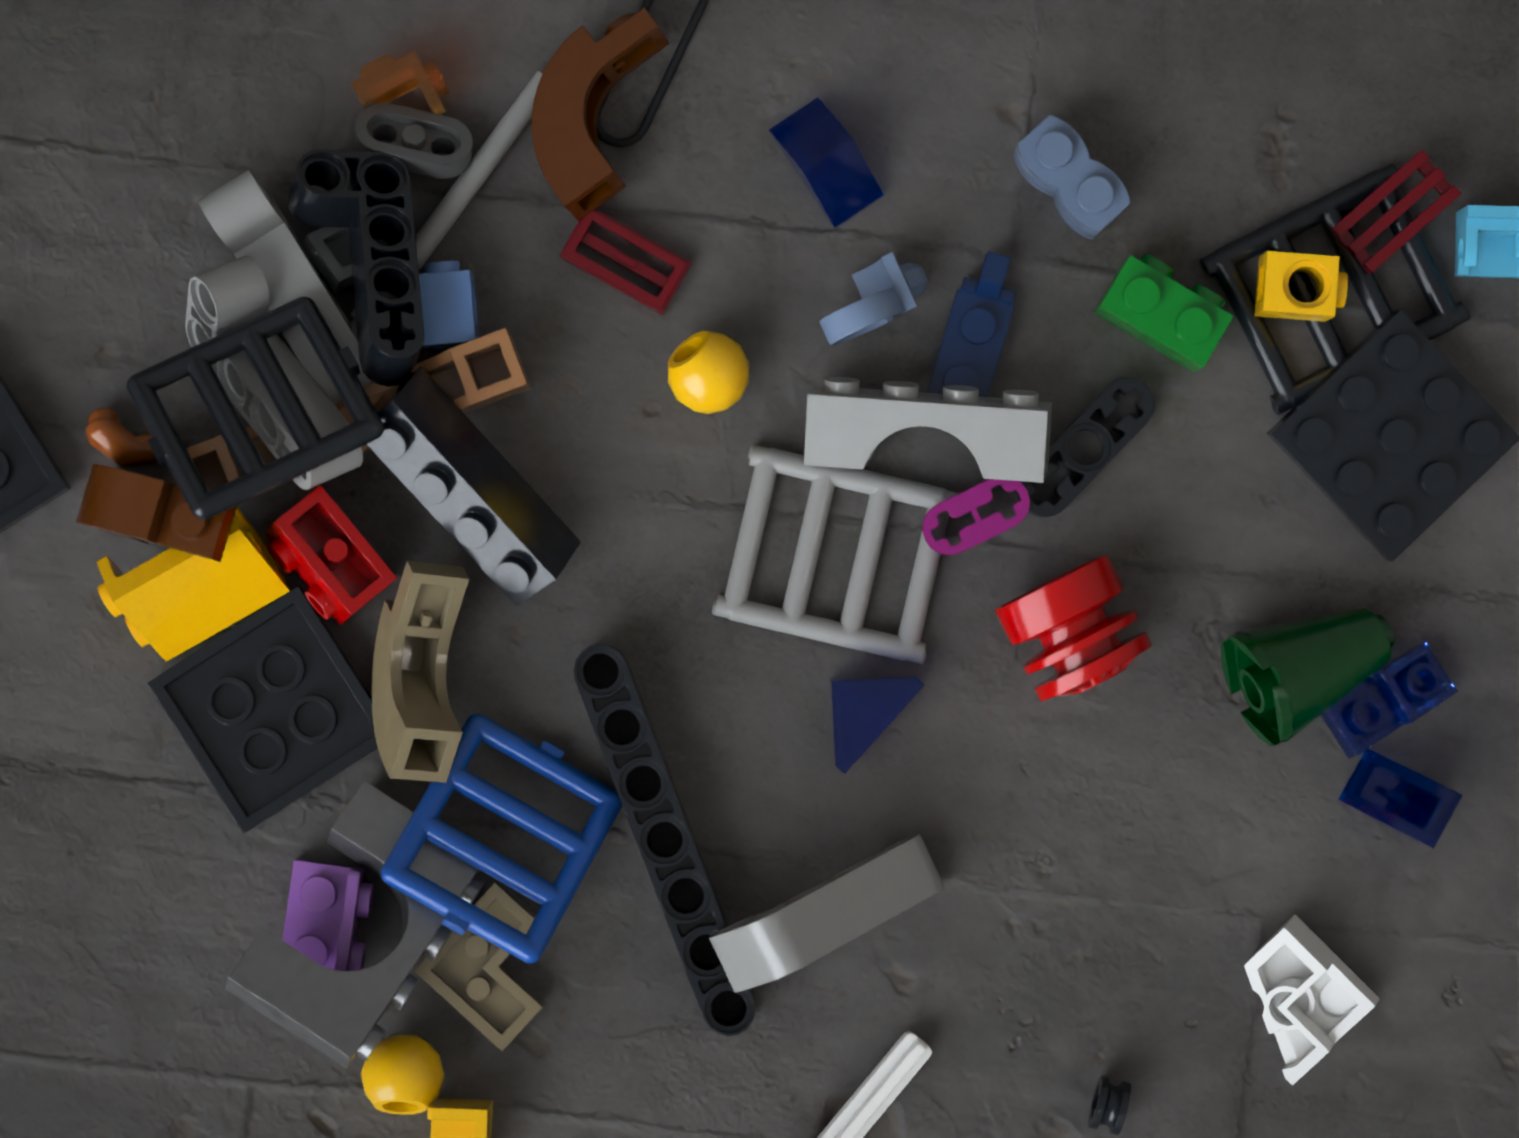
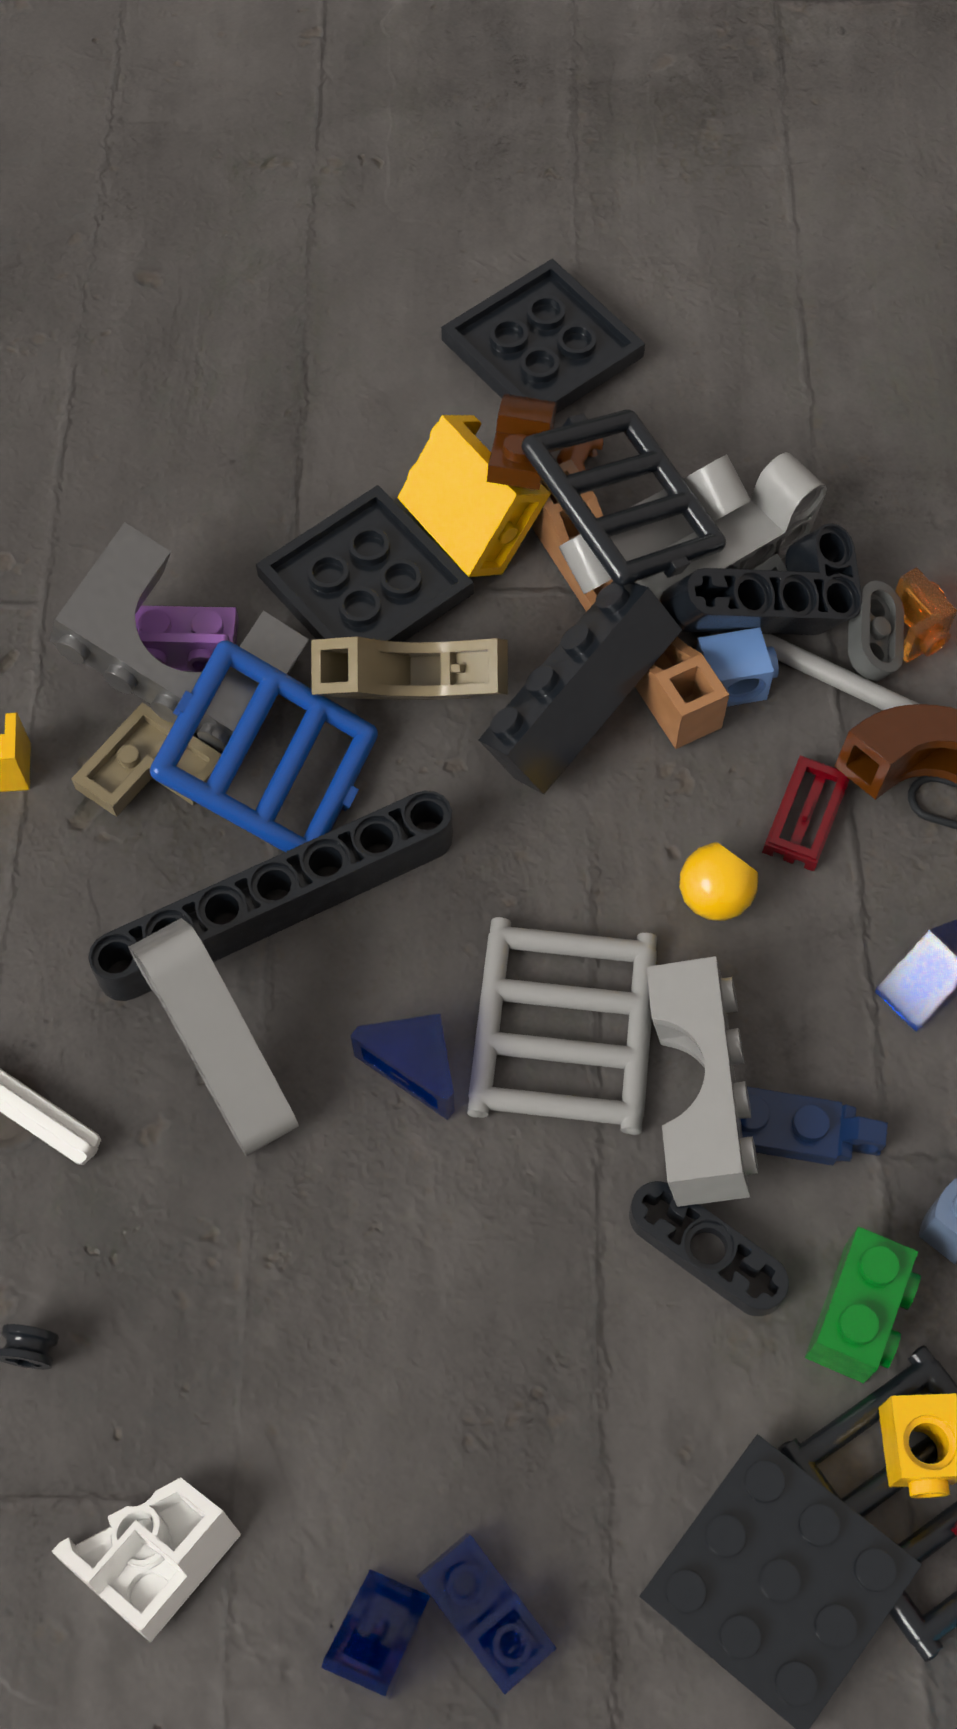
camera: 85 degrees right, 25 degrees down
red brick [264,485,397,625] -> none
yellow piece [361,1034,445,1115] -> none
sand blue piece [819,252,928,347] -> none
magenta beam [922,479,1030,555] -> none
red wheel [994,554,1153,701] -> none
dark green cone [1220,608,1395,746] -> none

